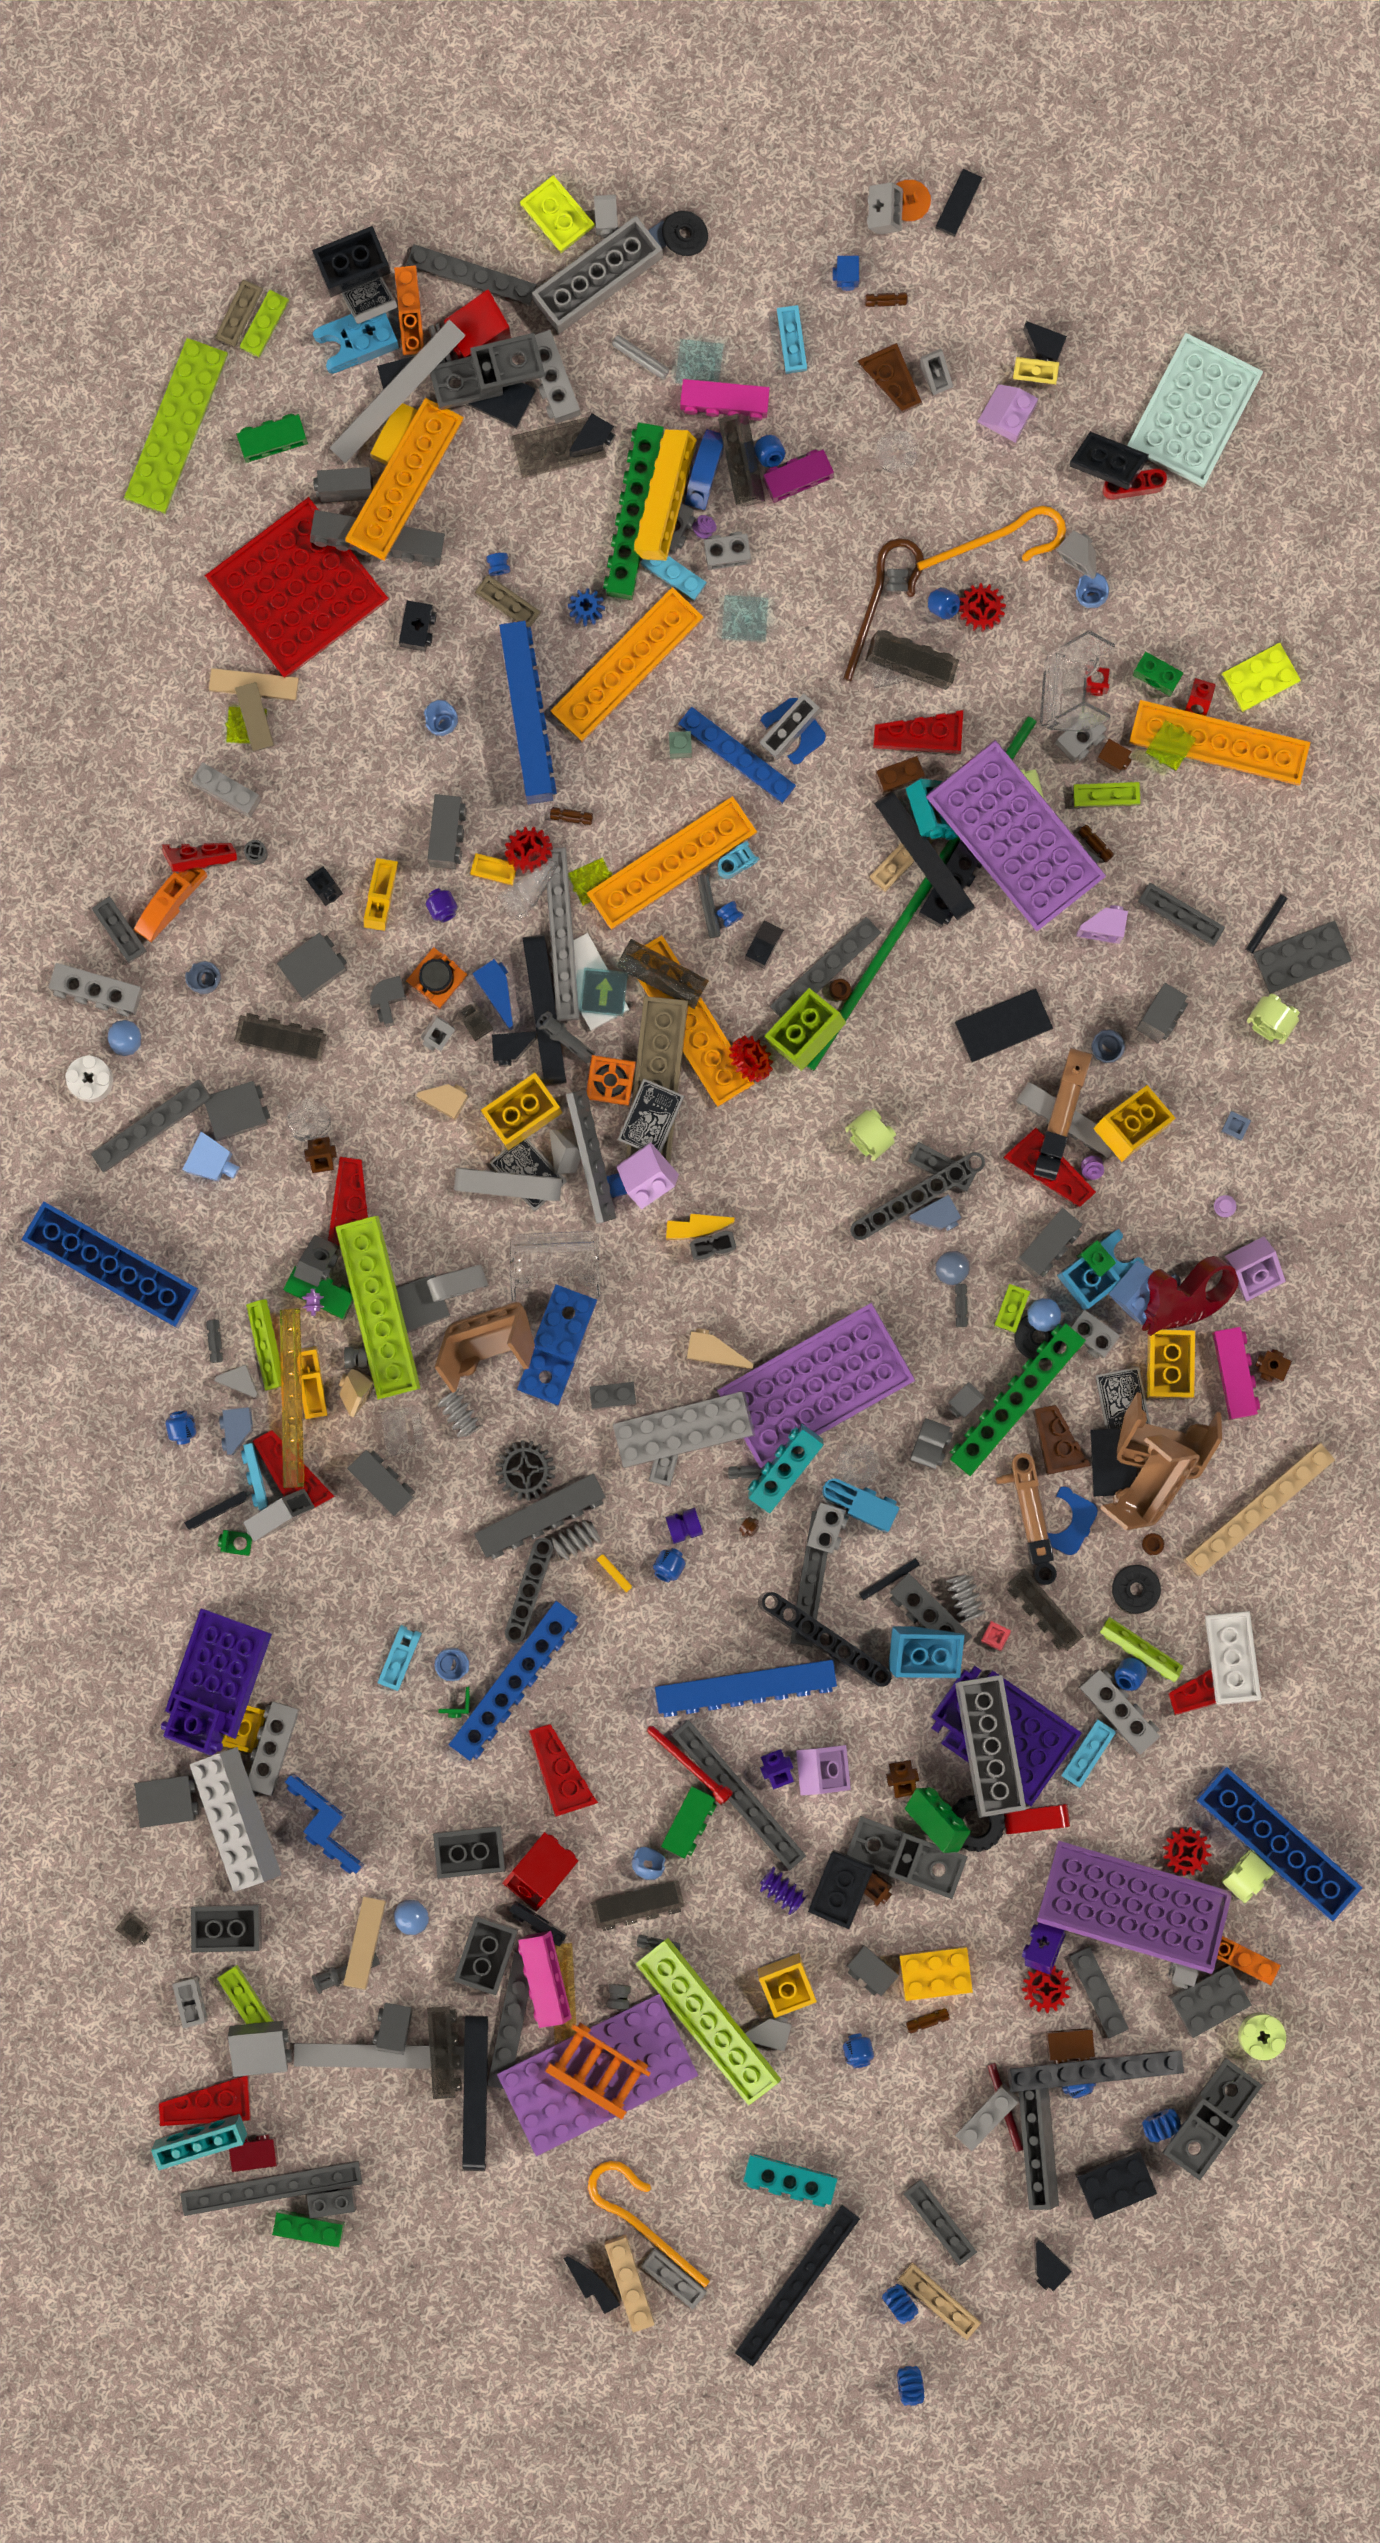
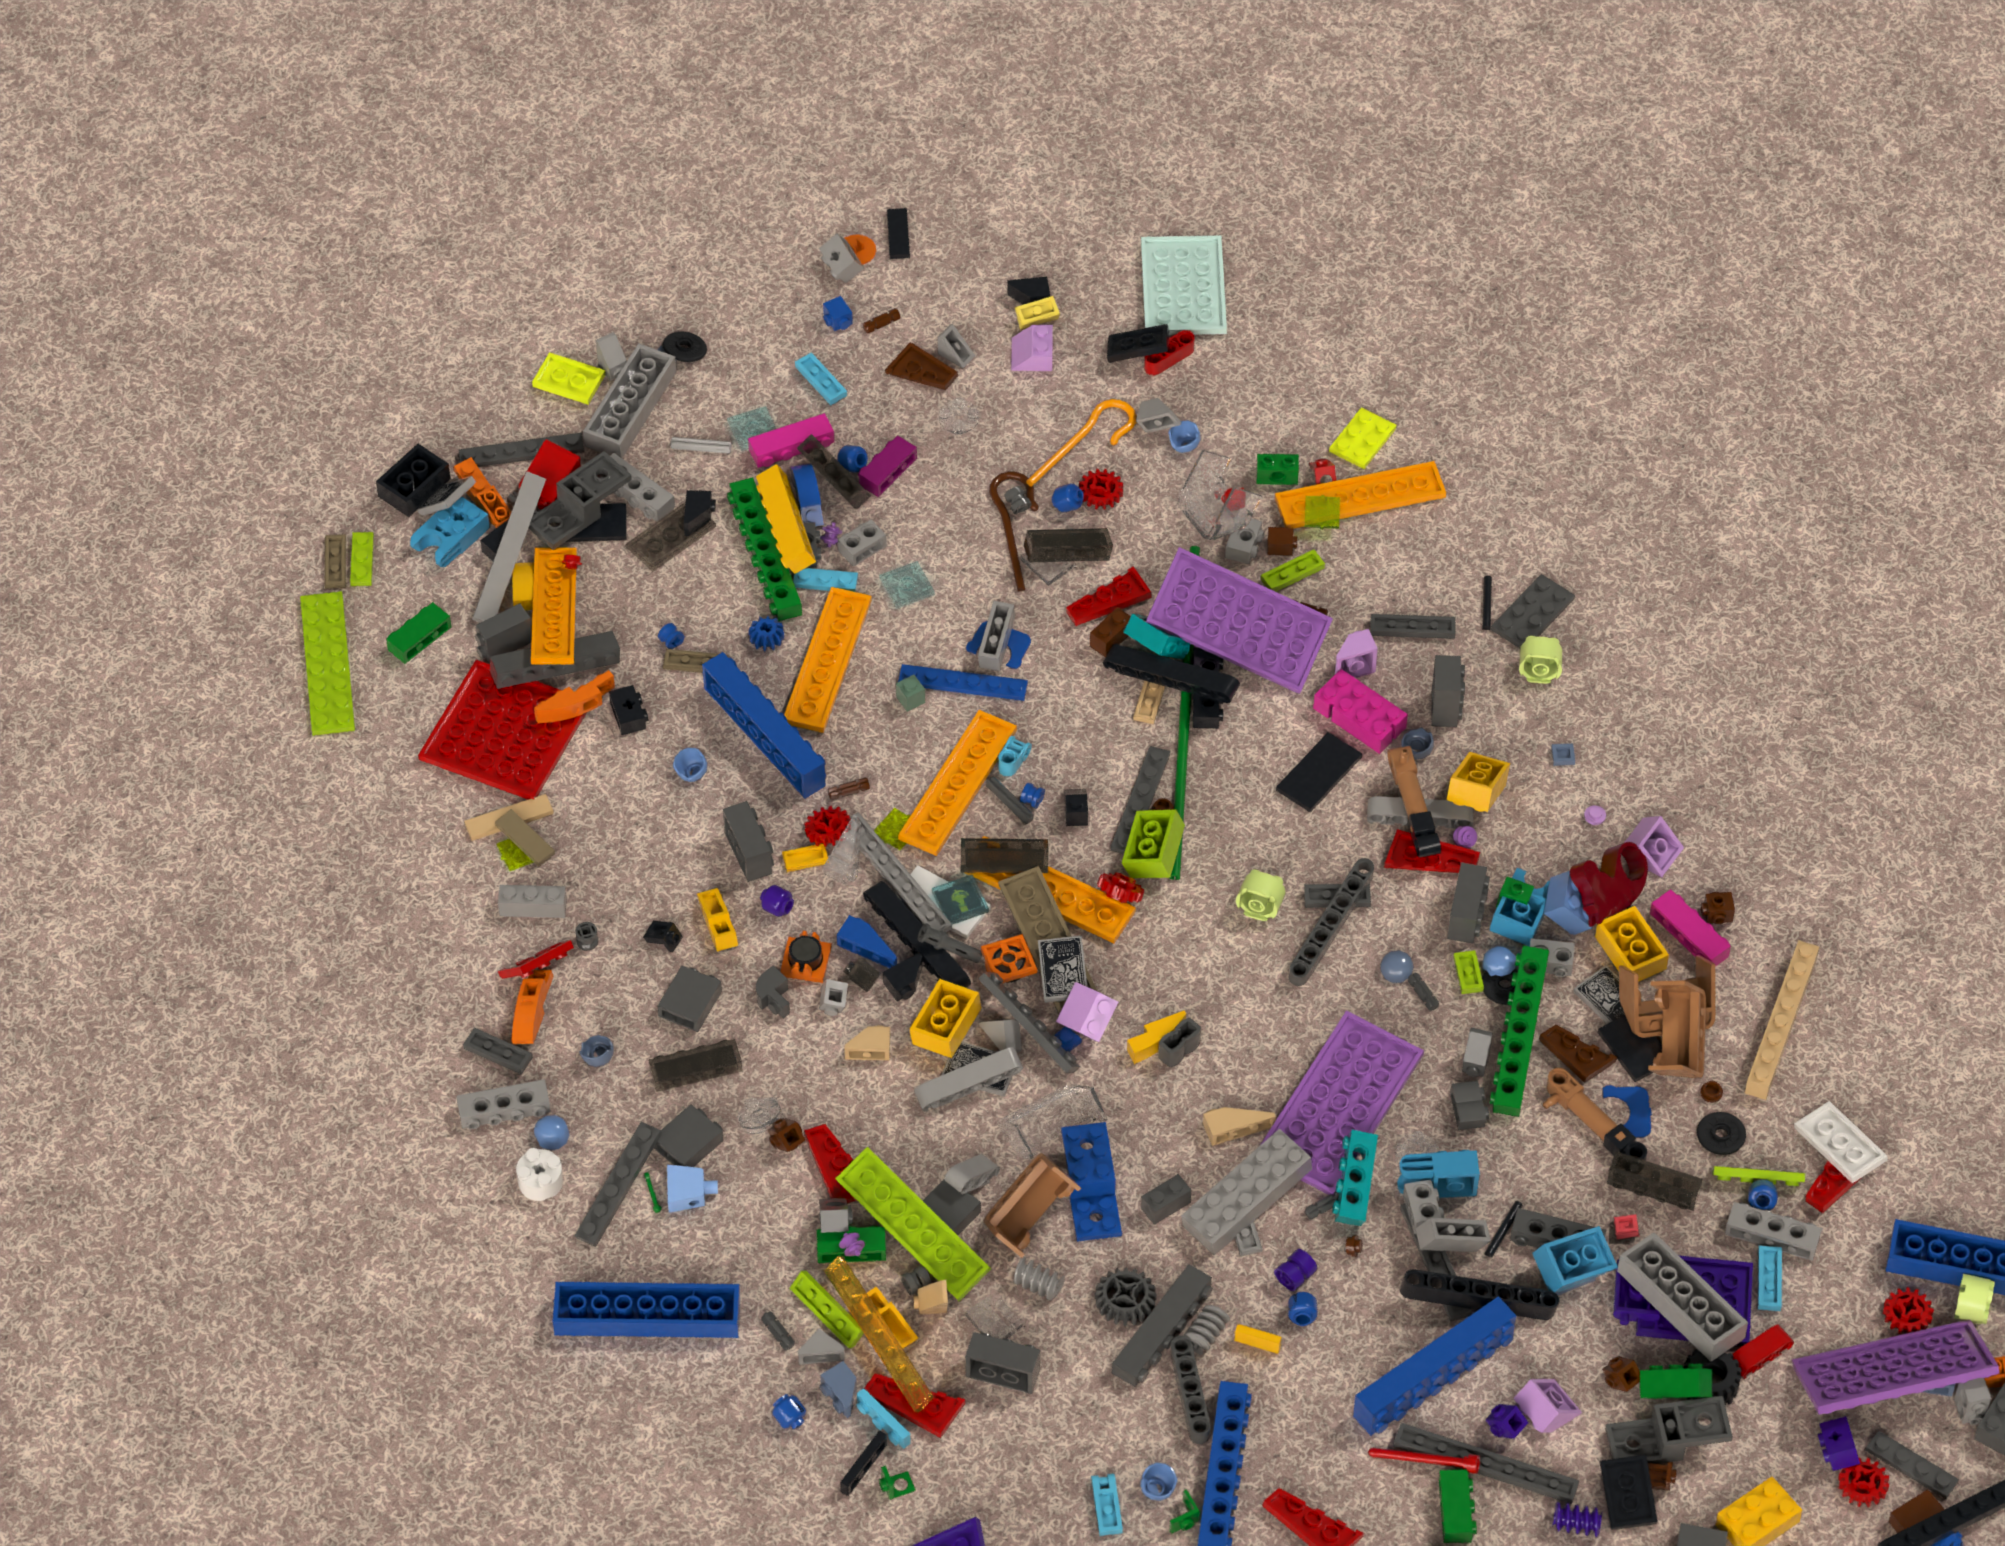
camera: 30 degrees left, 30 degrees down
brick [243,1489,315,1542] -> none
sand blue slope [909,1195,961,1231] -> none
light grey piece [945,1574,985,1623] -> none
none -> orange slope [534,670,615,723]
none -> red plate [562,554,582,570]
none -> green hinge [644,1172,662,1213]
none -> dark pink piece [1313,669,1408,754]
none -> light grey brick [1416,1218,1491,1252]

